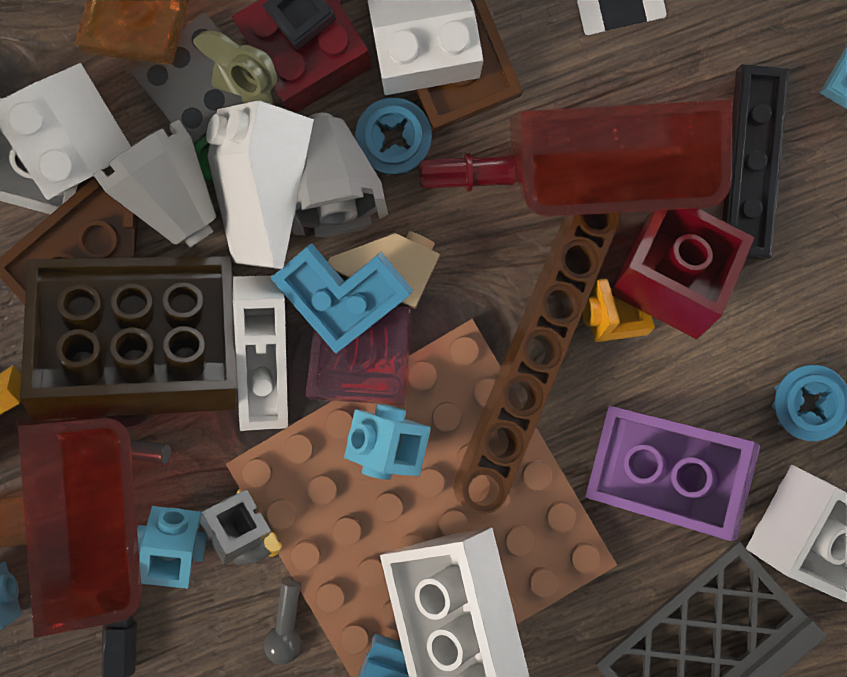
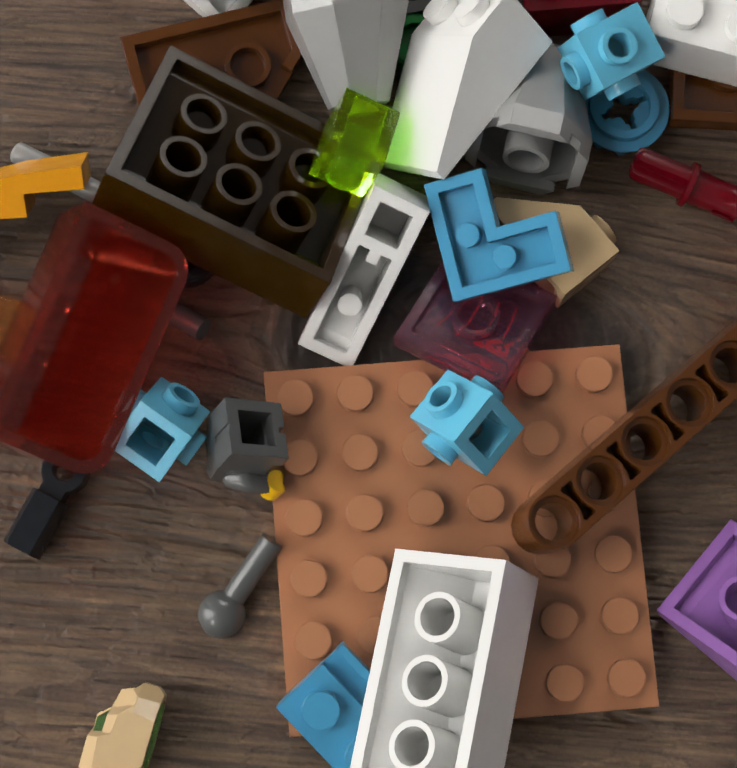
camera: 20 degrees right, 10 degrees down
none -> clear neon green brick [308,88,400,198]
none -> medium azure brick [557,2,666,101]

